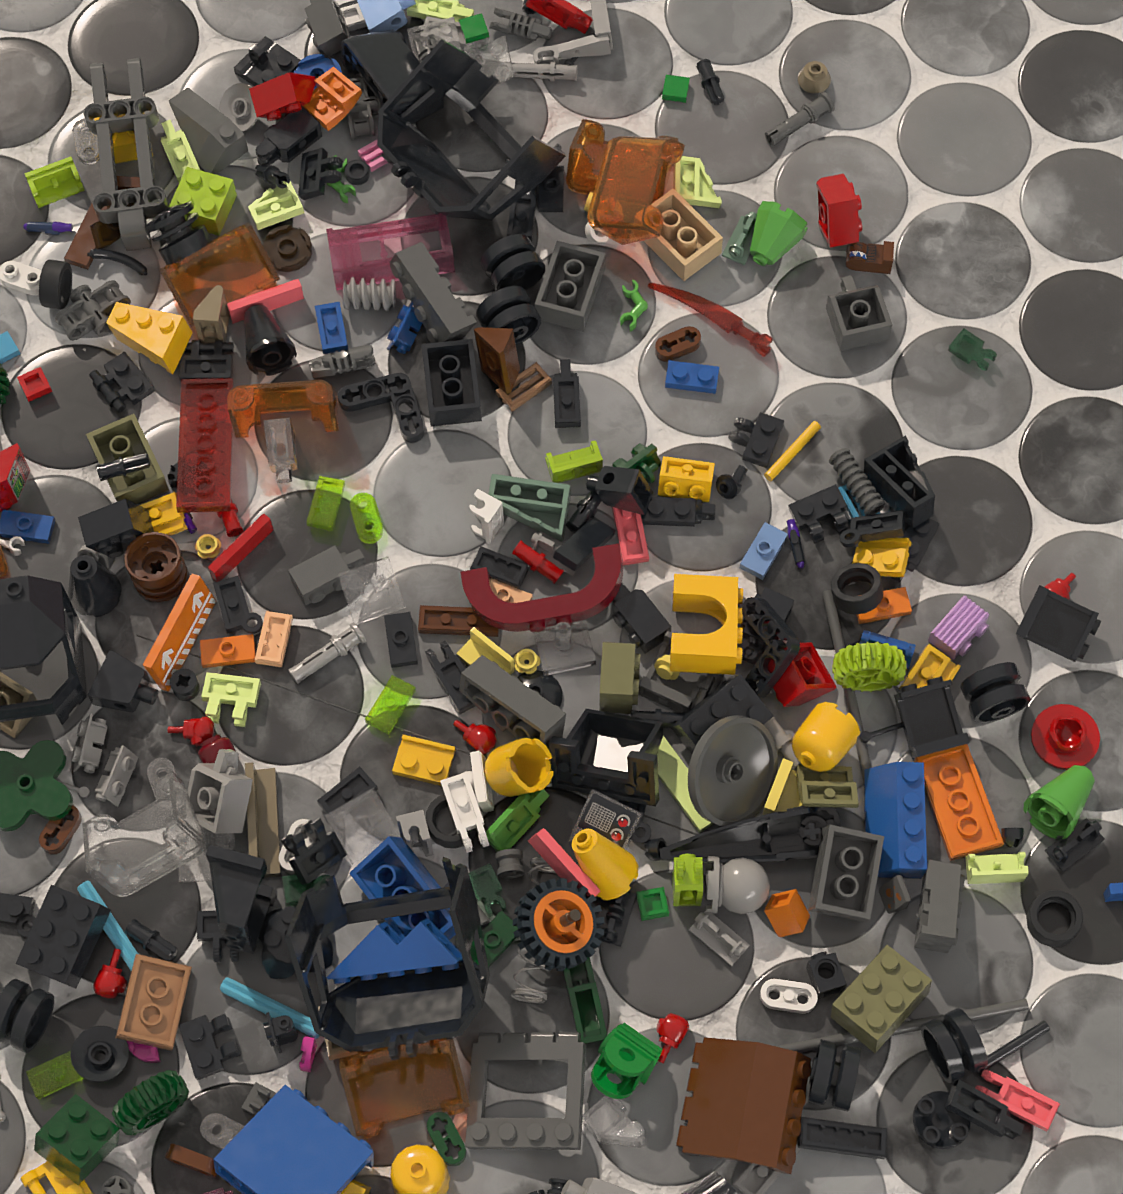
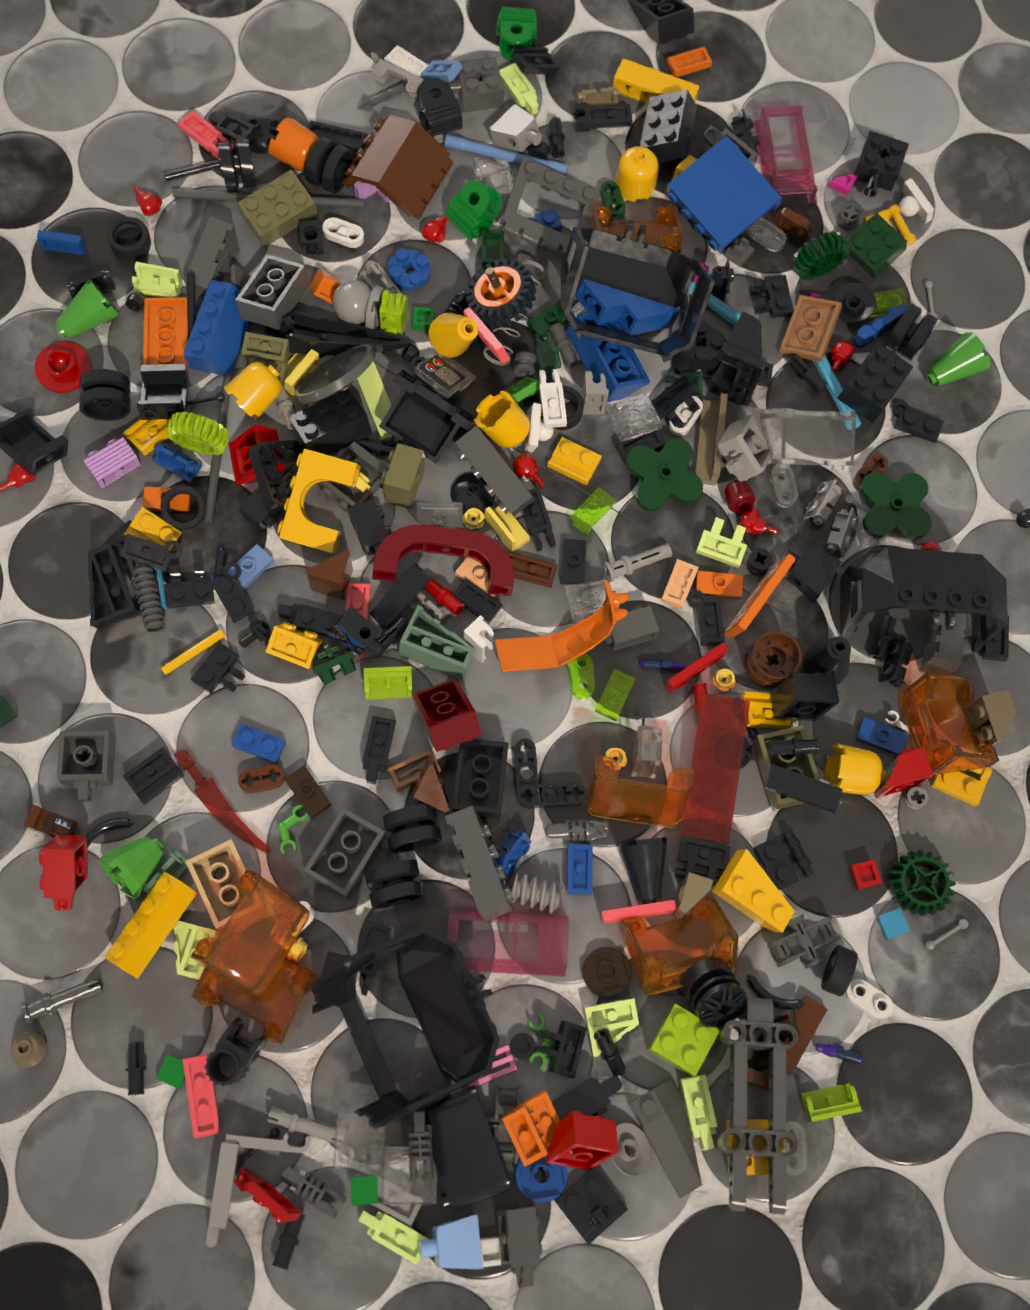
camera: 175 degrees left, 5 degrees up
none -> black piece [86,818,133,849]
none -> yellow brick [104,871,197,979]
none -> black plate [123,747,185,805]
none -> red piece [134,186,162,216]
none -> coral tile [183,1053,220,1138]
none -> black bar [186,273,196,340]
none -> black piece [204,1017,268,1087]
none -> black hinge [211,562,255,623]
none -> orange cylinder [268,117,320,172]
none -> dark brown plate [284,765,332,819]
none -> reddish brown slope [305,550,353,600]
none -> blue plate [387,248,431,292]
none -> dark red brick [411,678,482,752]
none -> medium blue piece [444,134,568,176]
none -> orange piece [495,580,630,672]
none -> blue plate [528,208,562,231]
none -> plate [604,748,627,771]
none -> dark green plant [626,438,703,512]
none -> dark blue piece [639,659,685,671]
none -> black tile [764,764,843,813]
none -> yellow cylinder [824,743,886,795]
none -> blue hinge [853,303,908,348]

